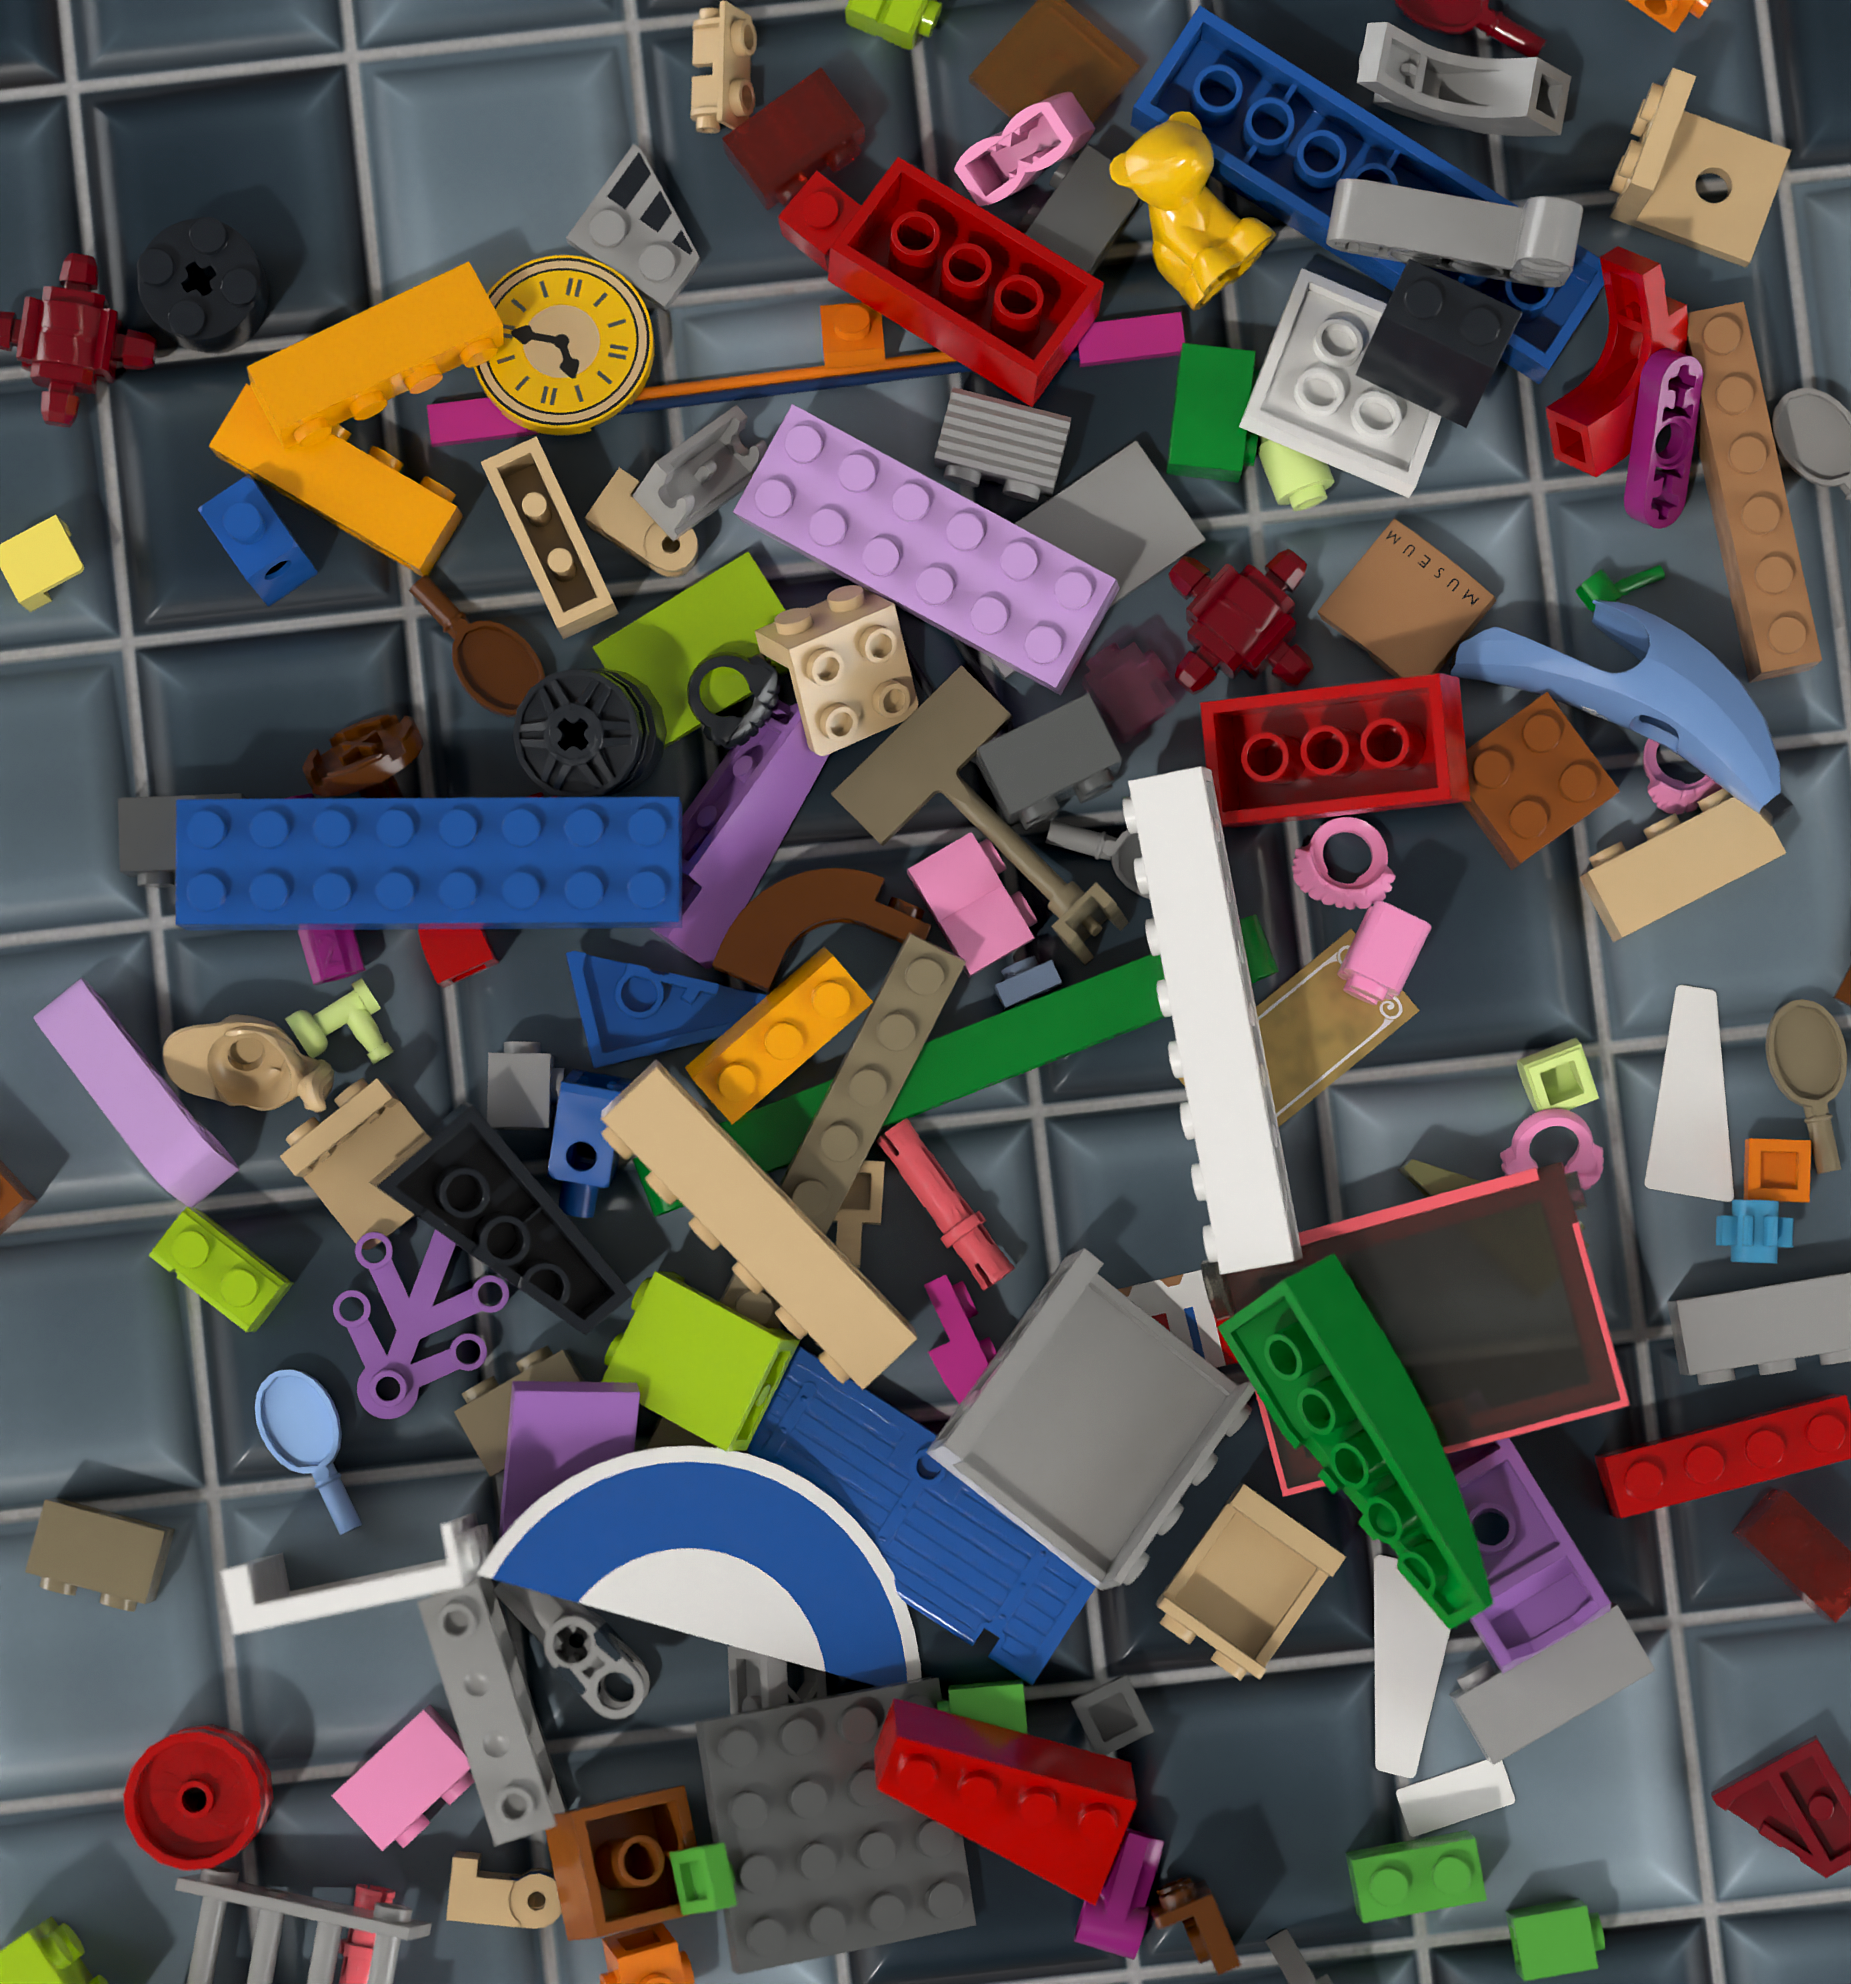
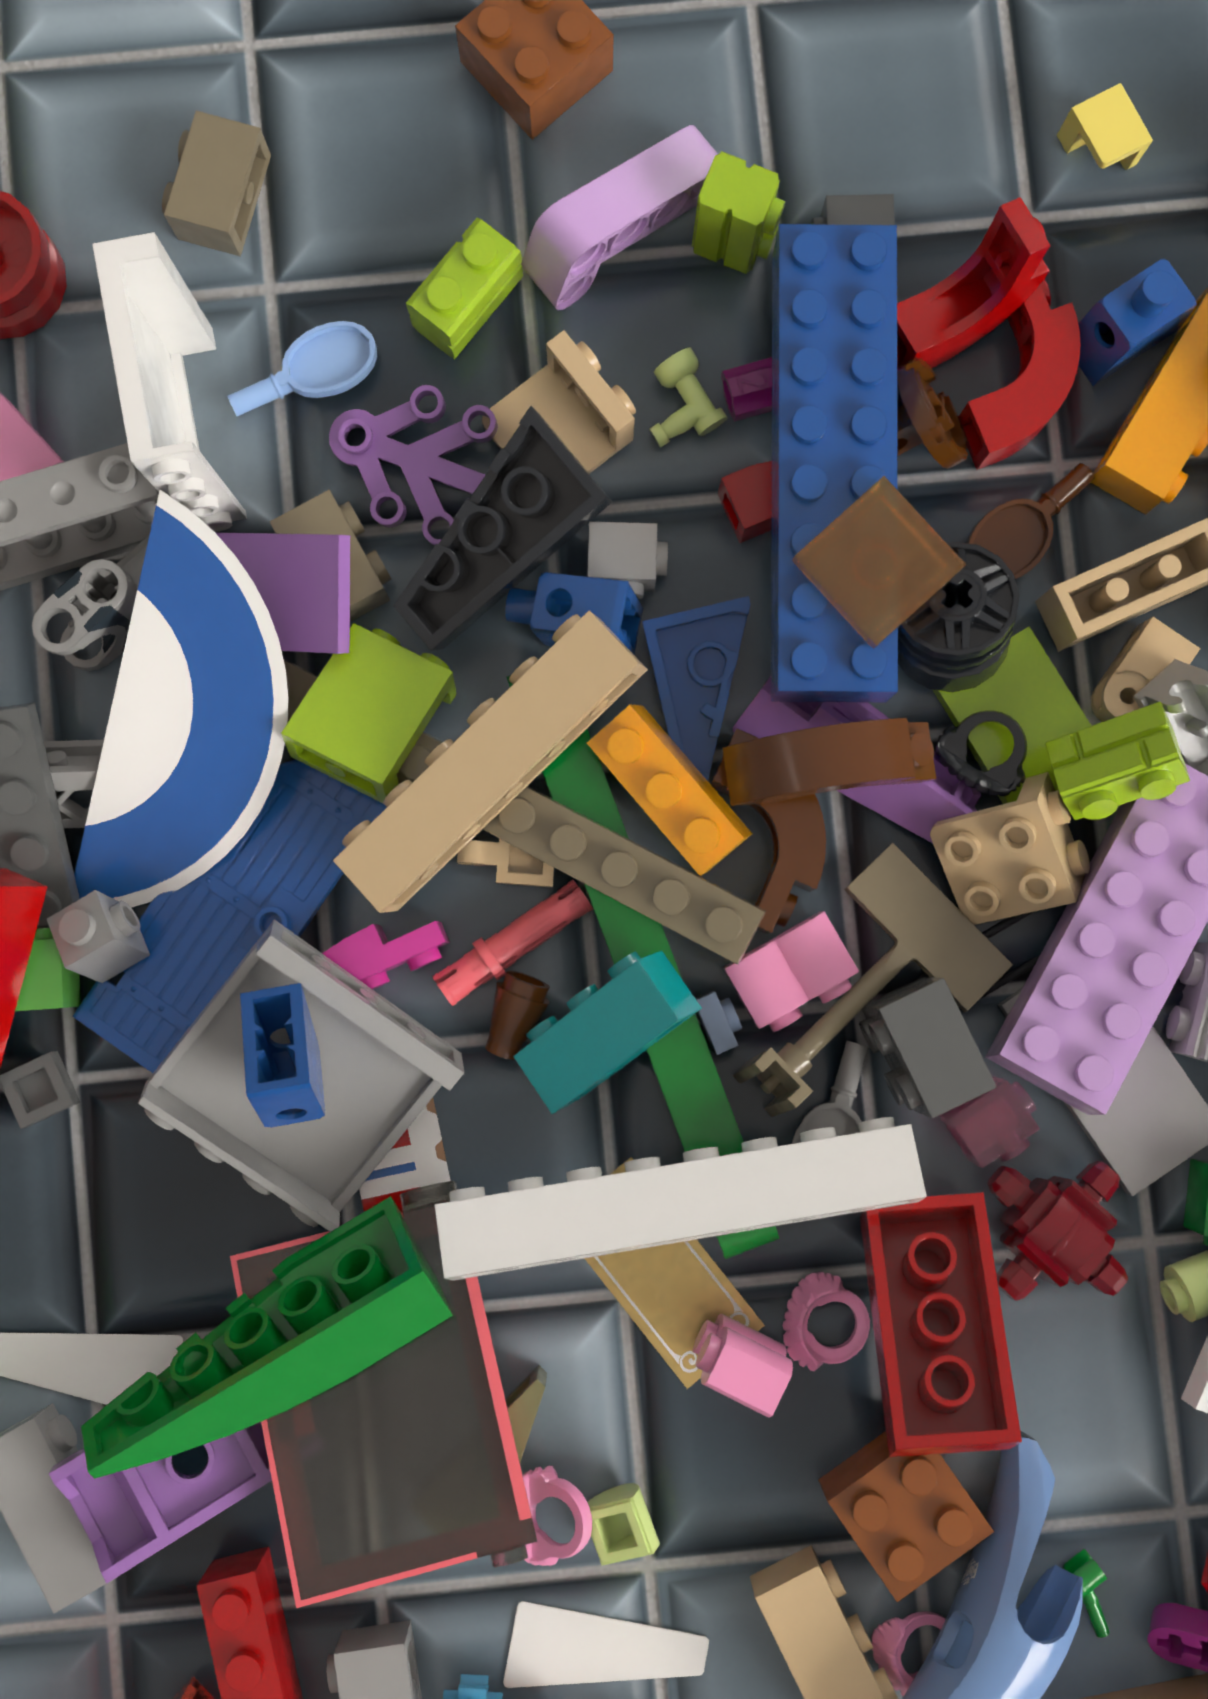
camera: 85 degrees right, 0 degrees up
tan hair [162,1014,334,1112] -> none
tan panel [1155,1482,1346,1681] -> none
medium nougat slope [1317,518,1496,678] -> none
none -> light grey brick [47,890,150,983]
none -> blue torso [240,983,325,1128]
none -> reddish brown cone [485,971,550,1060]
none -> teal brick [513,950,702,1114]
none -> lime brick [692,151,786,274]
none -> reddish brown arch [722,718,937,806]
none -> clear orange tile [792,476,966,649]
none -> red arch [897,197,1050,368]
none -> red arch [959,279,1081,470]
none -> lime brick [1045,701,1190,820]

